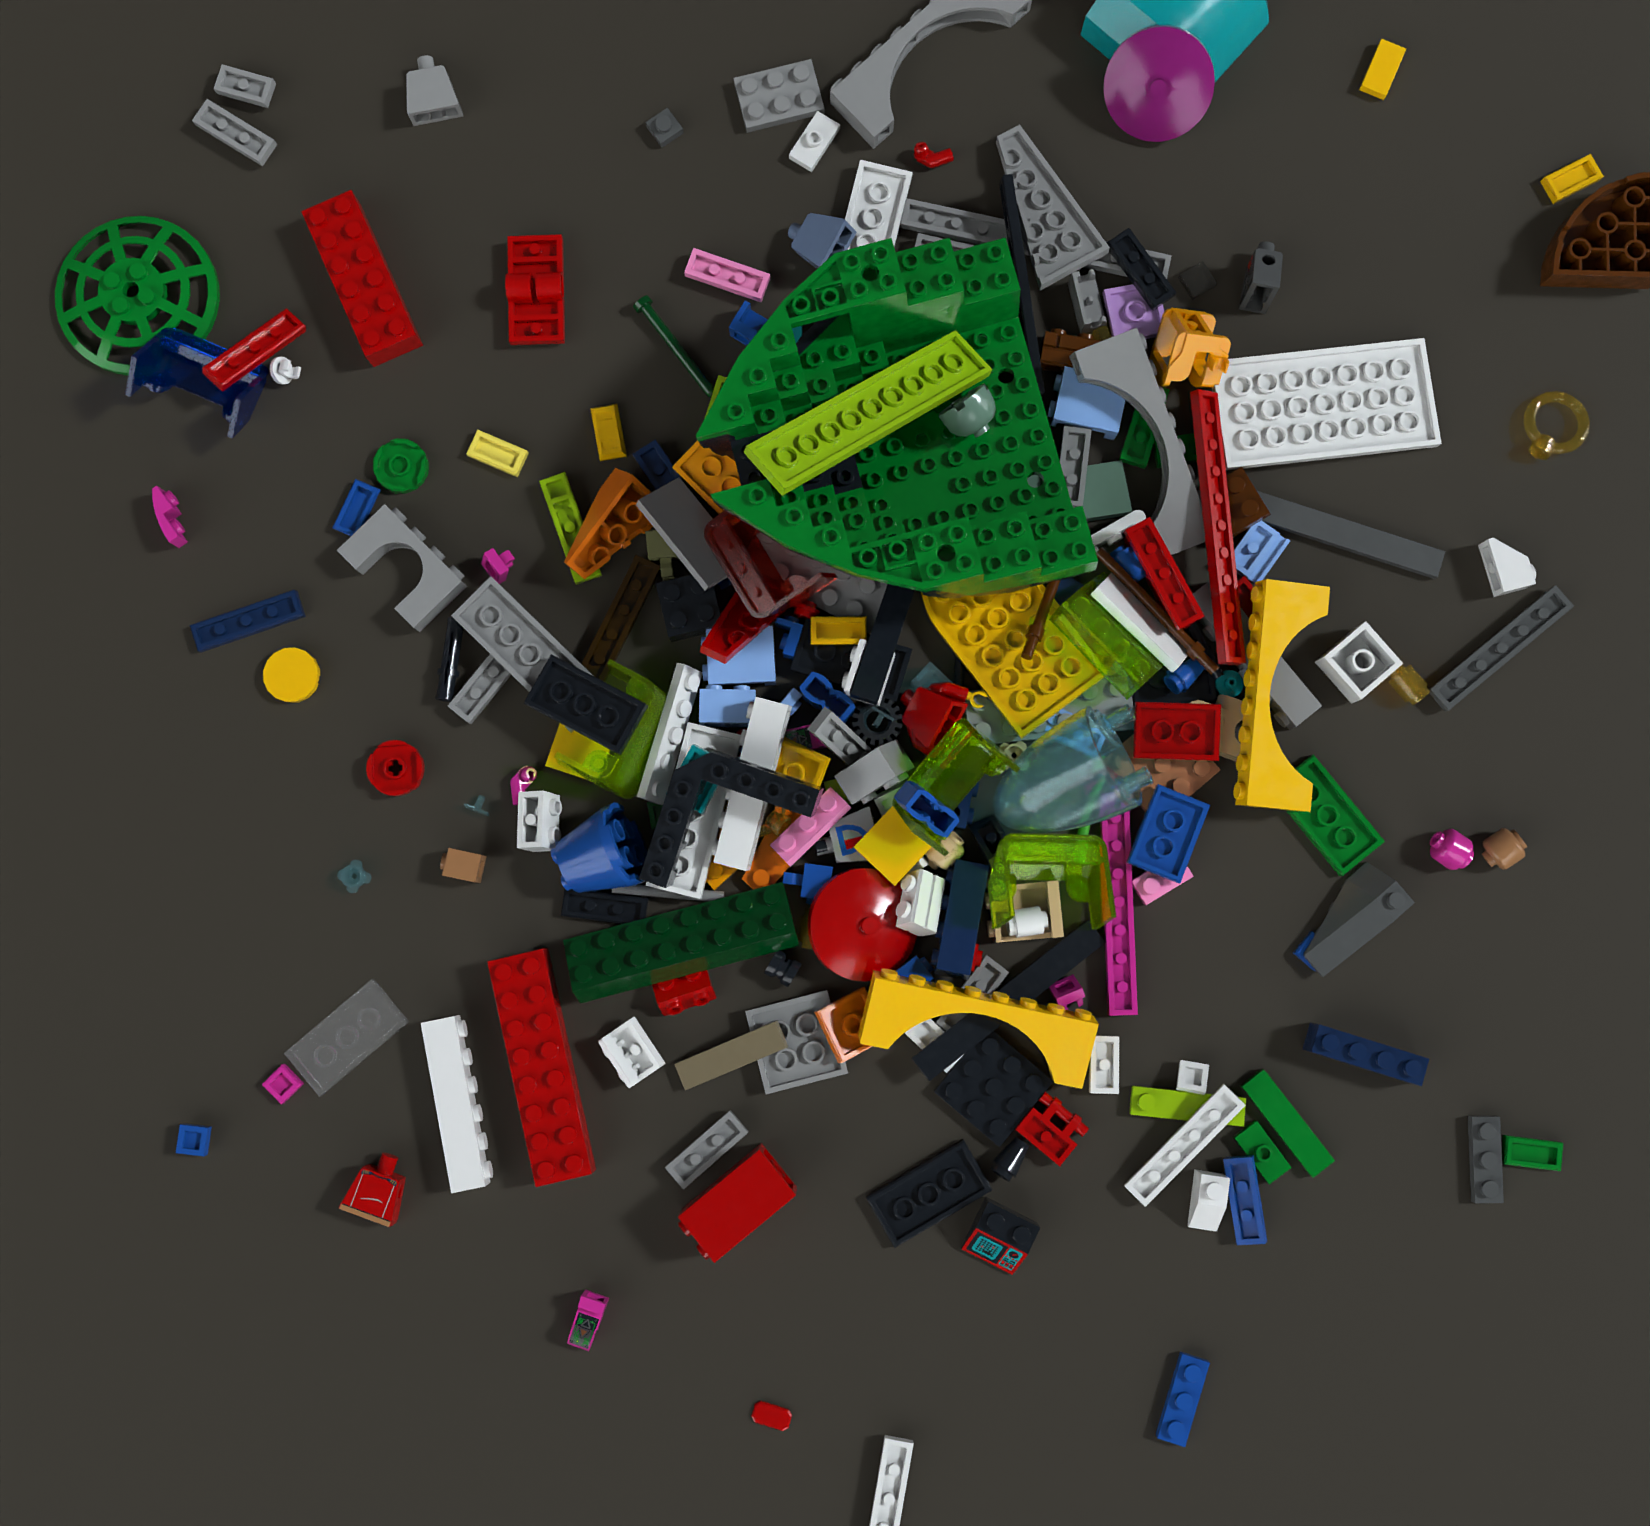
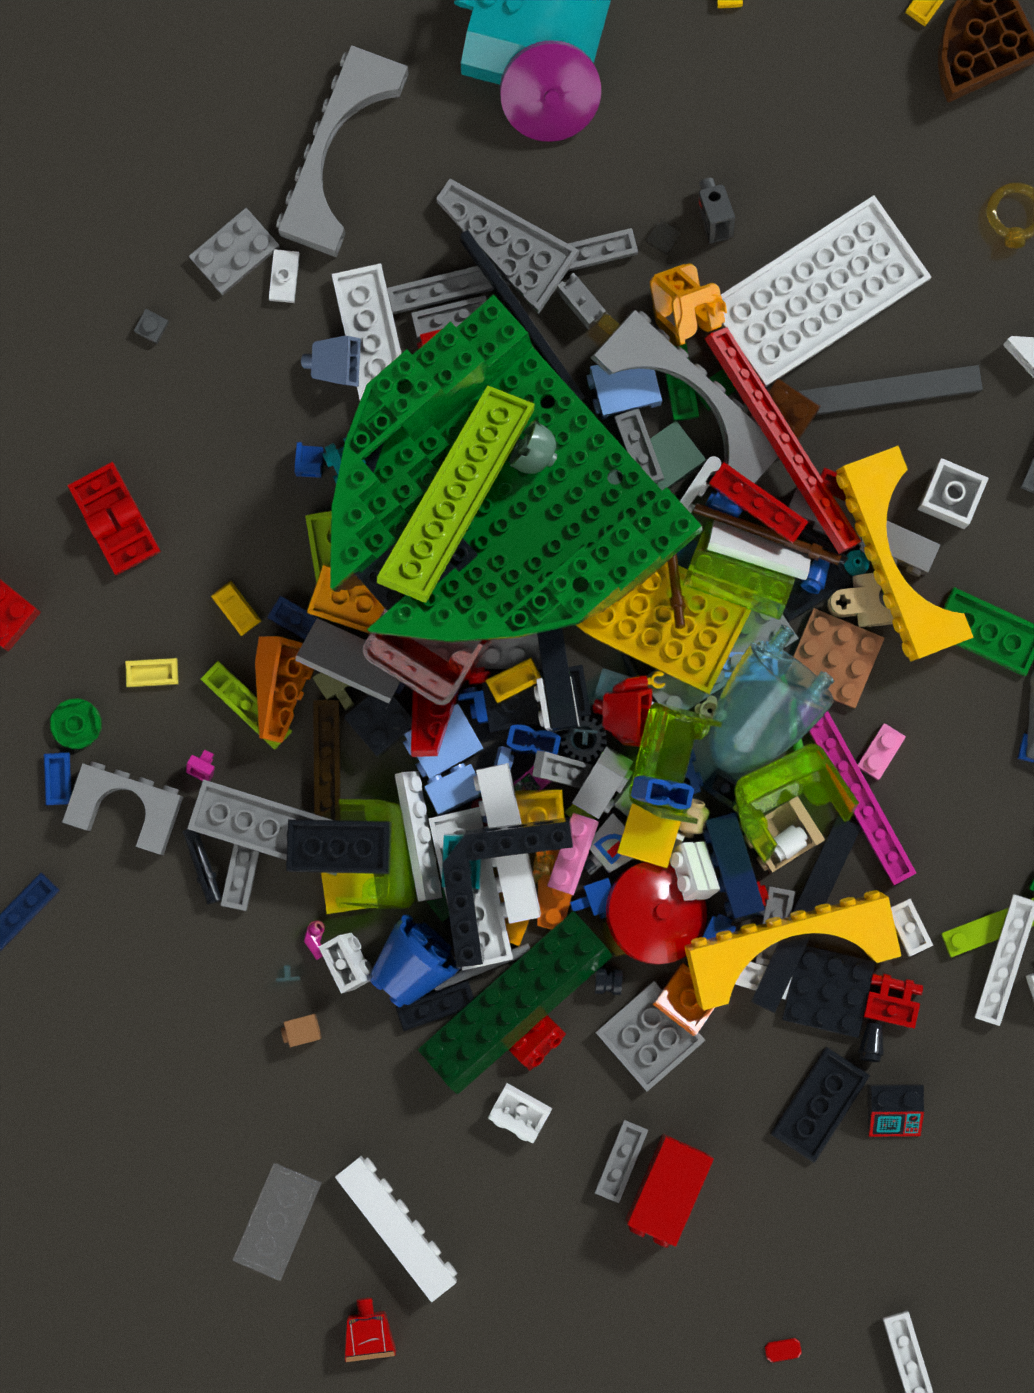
camera: 30 degrees left, 0 degrees up
blue plate [176,1123,212,1157] -> none
dark pink tile [262,1064,304,1105] -> none
yellow tile [263,647,320,703] -> none
clear light blue plate [338,860,372,893] -> none
red plate [366,740,424,796] -> none
red brick [487,948,596,1187] -> none
leg [567,1289,609,1351] -> none
dark green bar [633,295,714,398] -> none
dark tan tile [674,1020,788,1090] -> none
bright pink plate [684,248,770,302] -> none
red arm [913,142,954,168] -> none
reddish brown brick [1040,329,1100,374] -> none
dark pink tile [1049,974,1085,1010] -> none
lavender plate [1102,284,1164,339] -> none
black tile [1107,228,1176,311] -> none
blue tile [1126,784,1210,884] -> none
red tile [1133,702,1221,761] -> none
white plate [1176,1060,1209,1095] -> none
light blue plate [1234,520,1290,585] -> none
clear yellow brick [1388,664,1430,706] -> none

